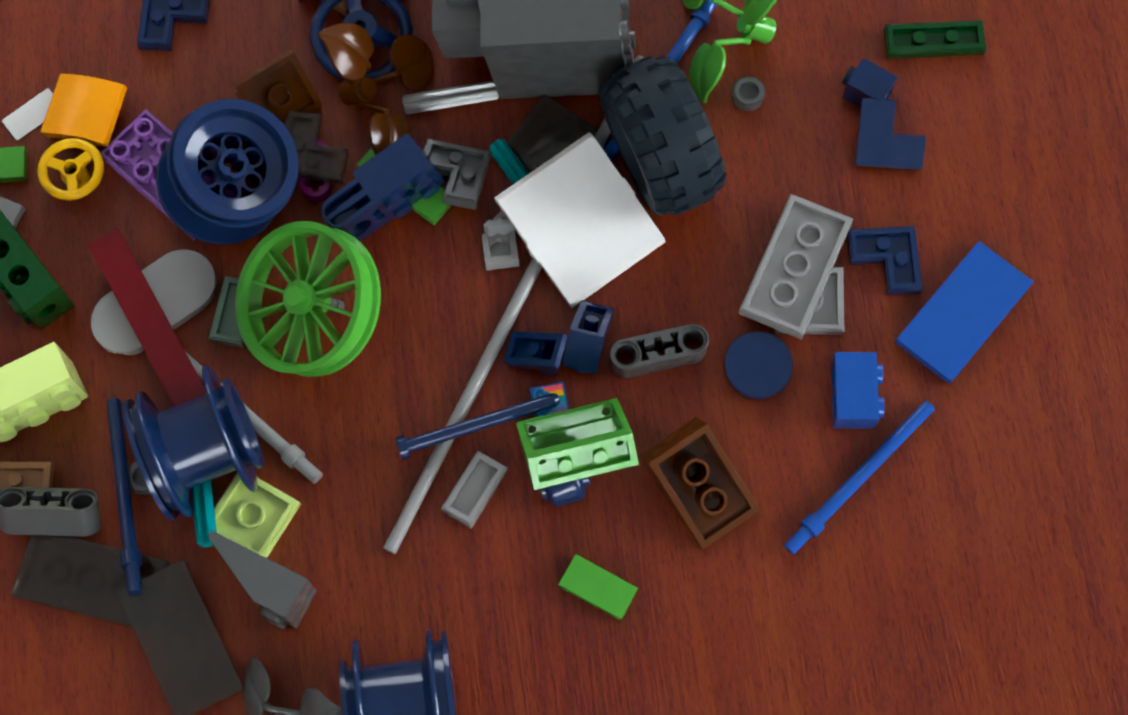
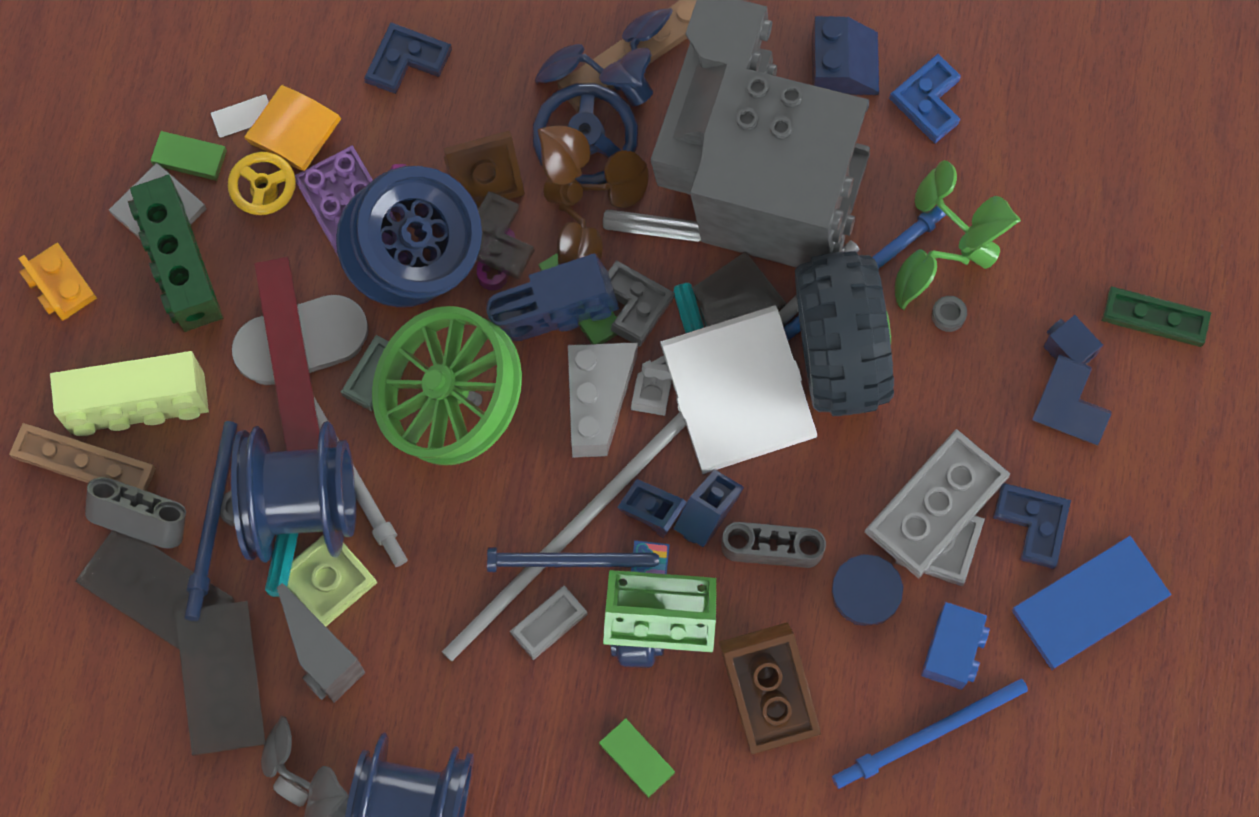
camera: 15 degrees right, 0 degrees up
none -> light grey wedge [568,343,638,458]

